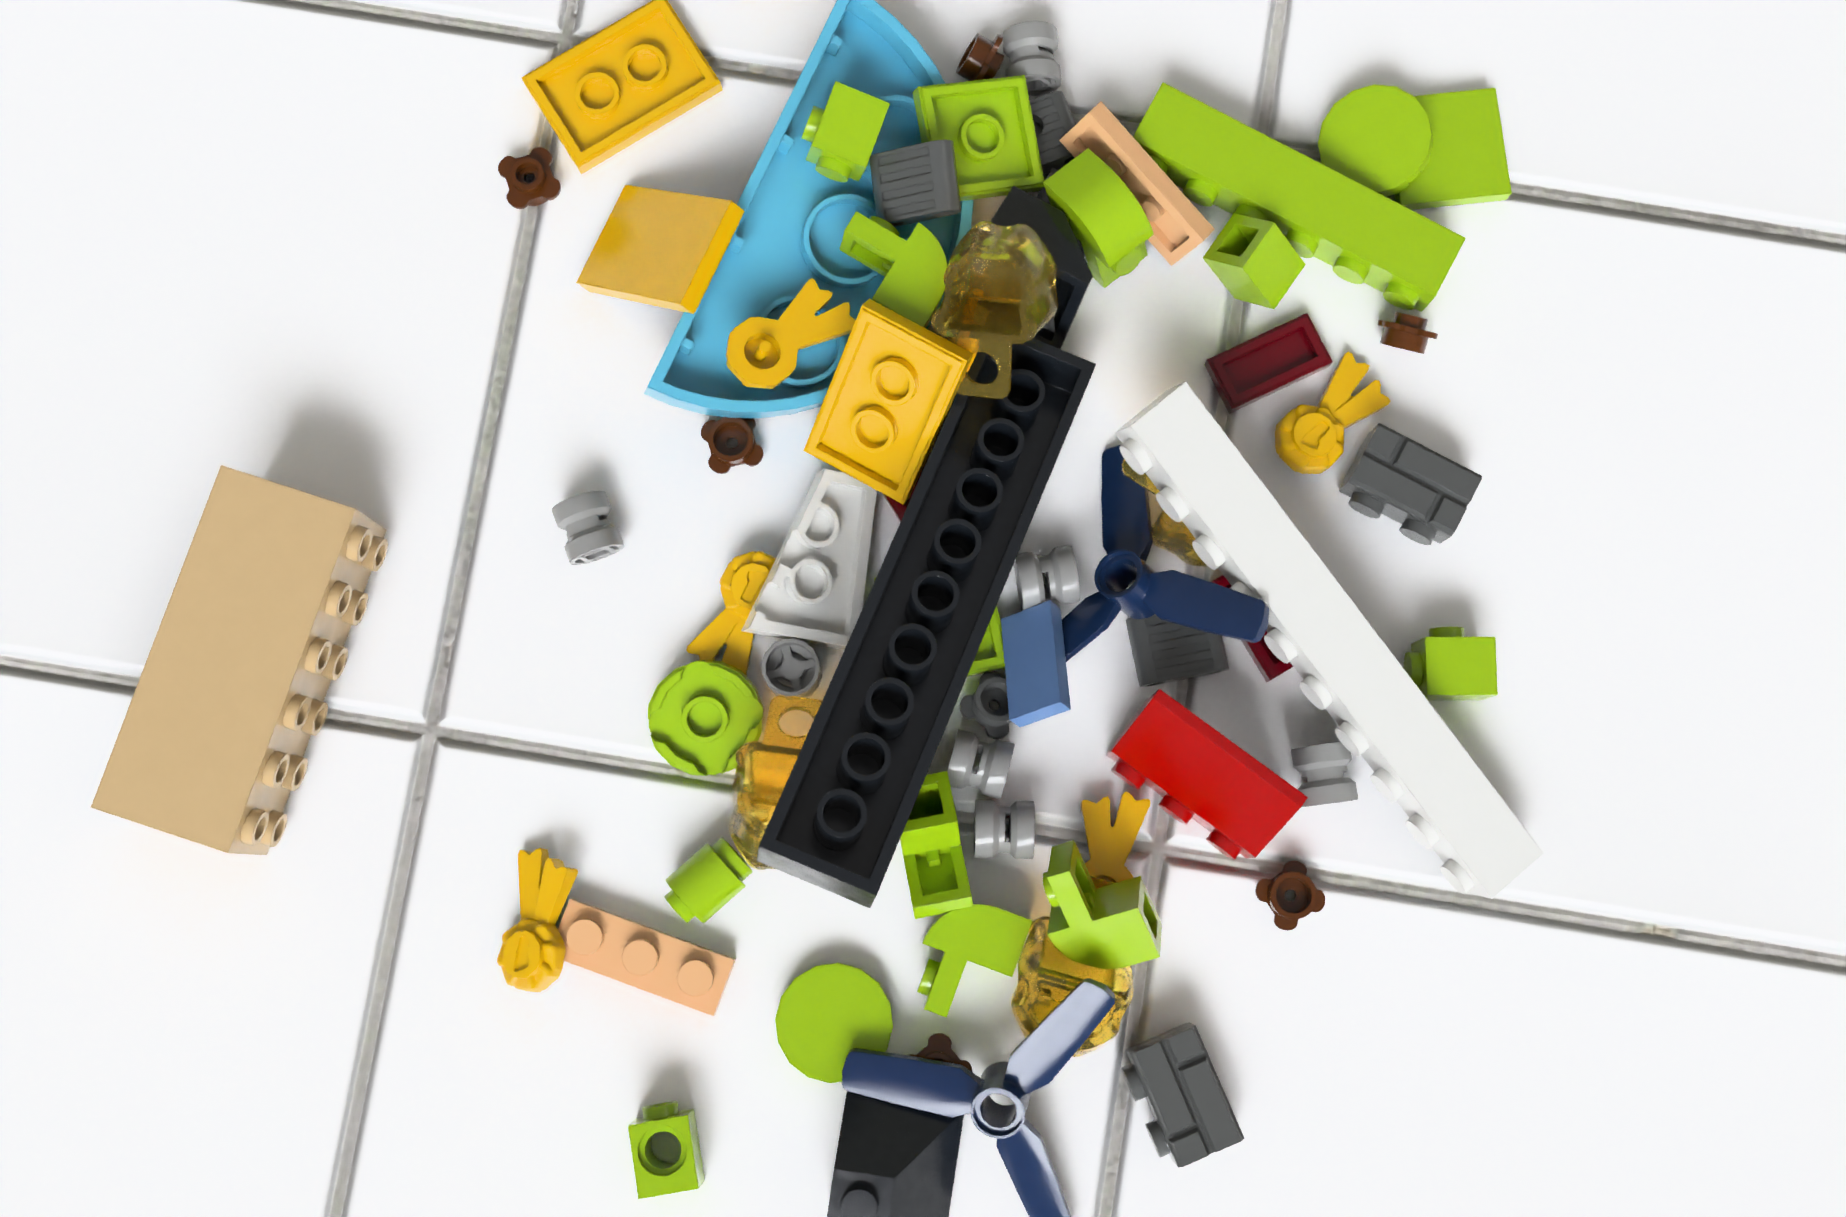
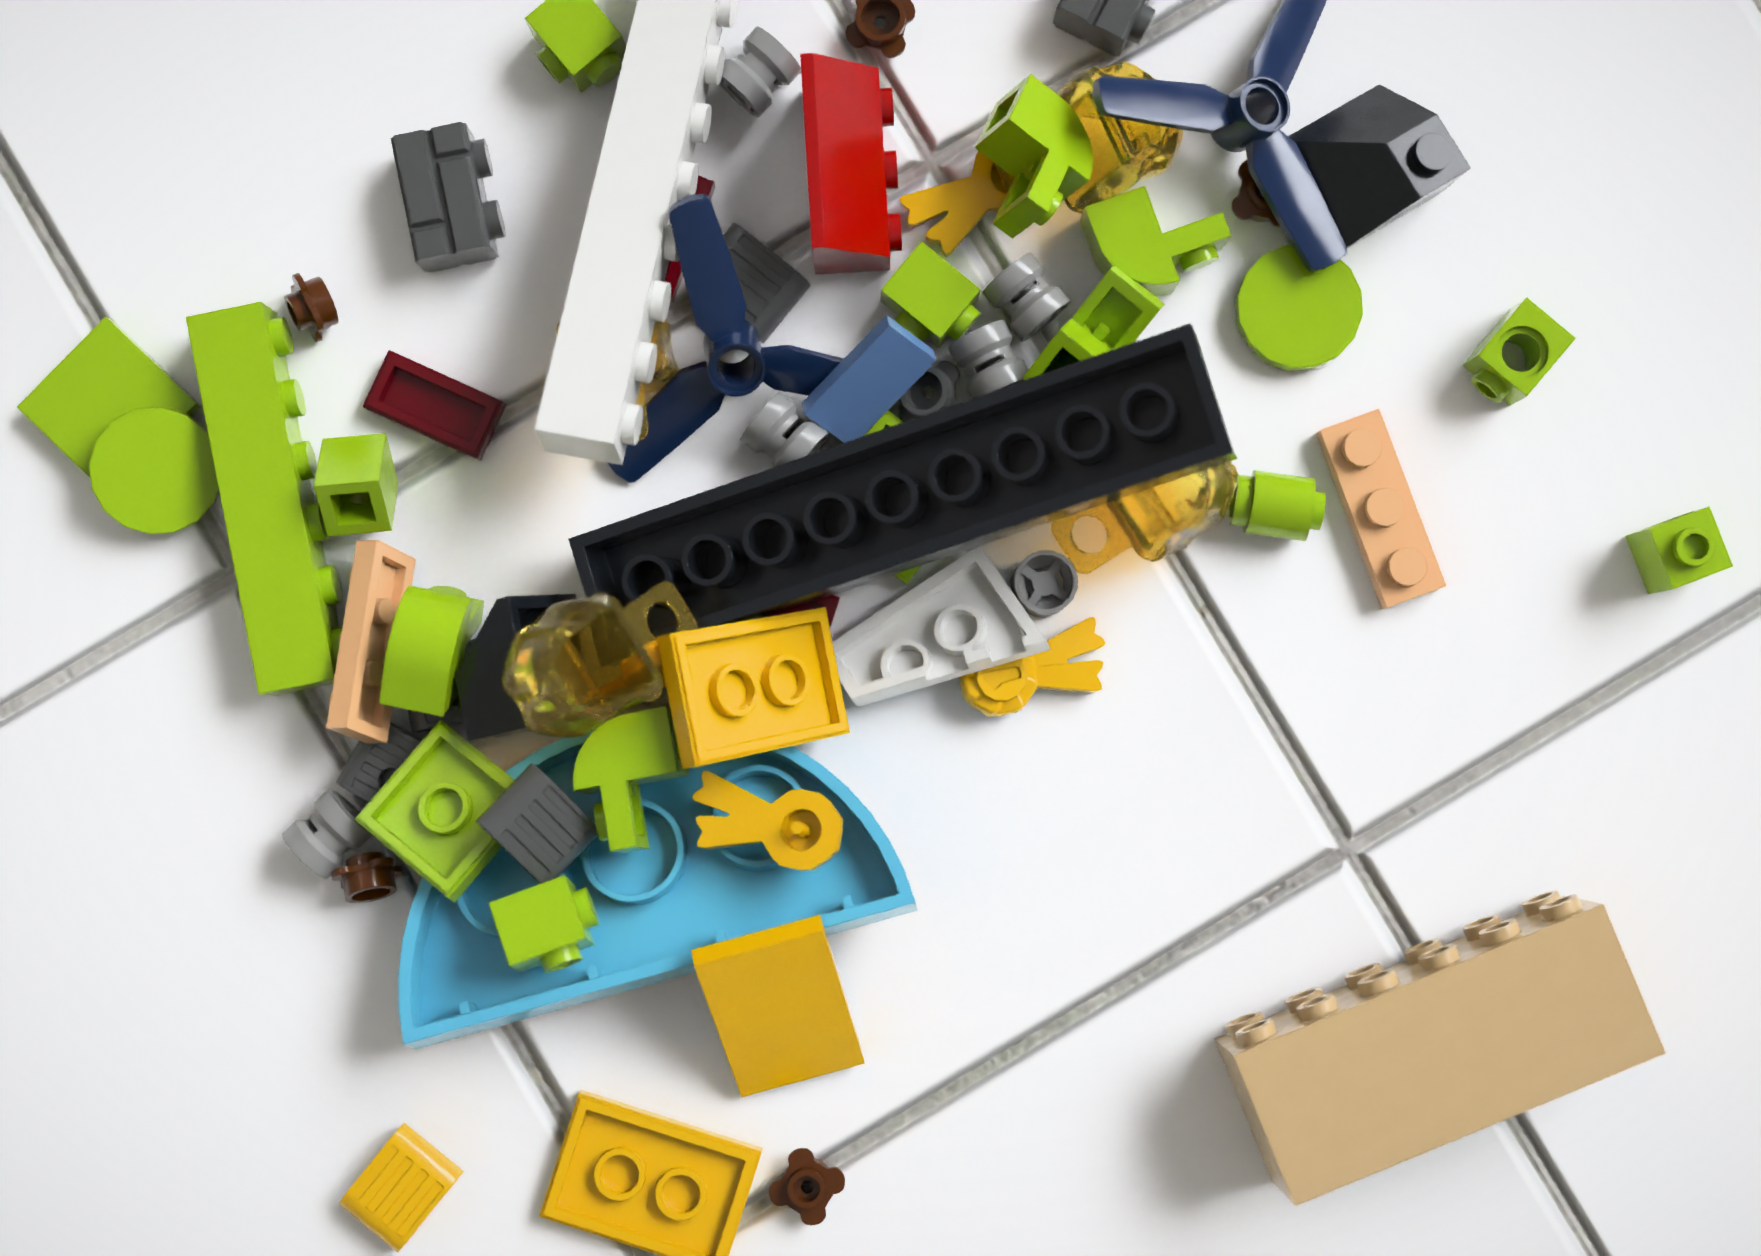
camera: 130 degrees left, 5 degrees up
yellow piece [497,848,578,992] -> none
light grey wheel [551,490,625,565] -> none
lime tile [648,660,764,776] -> none
reddish brown plate [701,417,764,474] -> none
yellow piece [1275,351,1391,474] -> none
none -> lime brick [881,241,981,349]
none -> lime brick [1625,506,1733,594]

